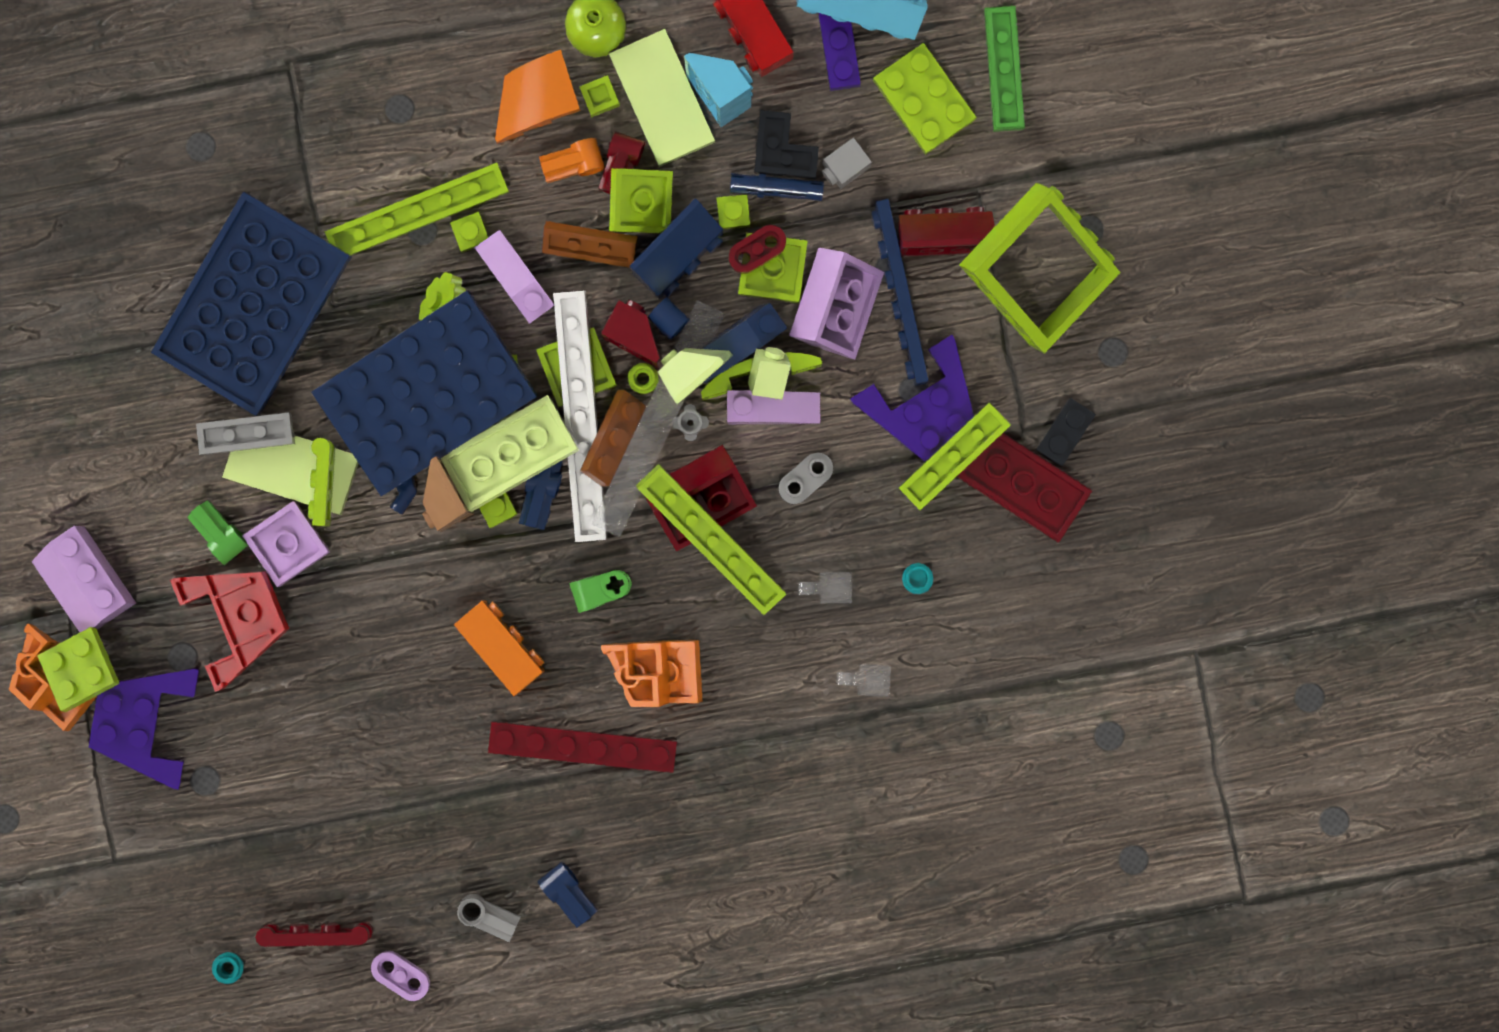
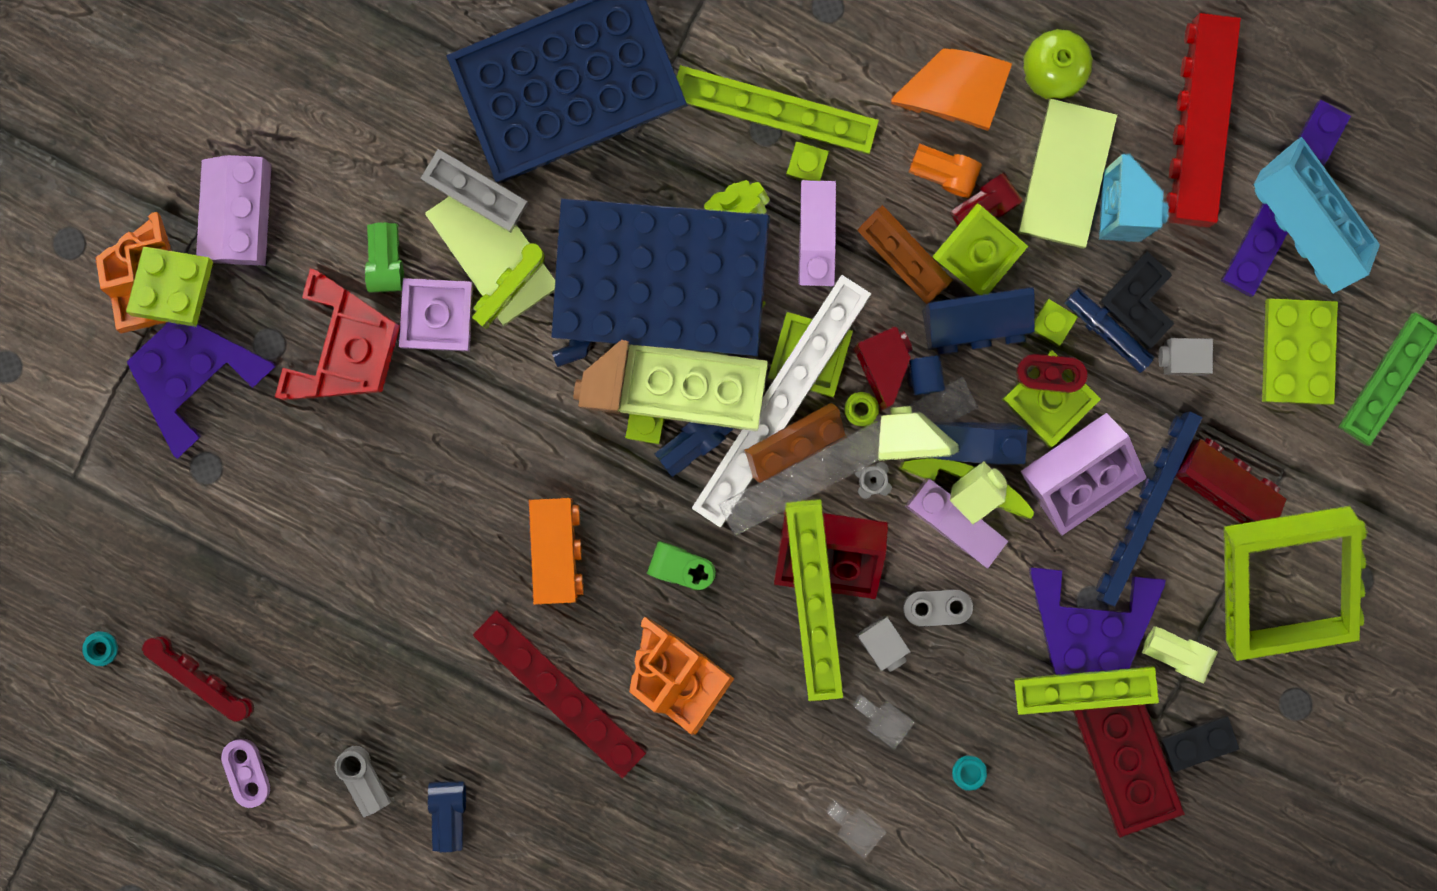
camera: 35 degrees right, 0 degrees up
lime plate [579,75,620,117] -> none
none -> light grey brick [856,615,910,672]
none -> yellowish green piece [1142,626,1218,684]

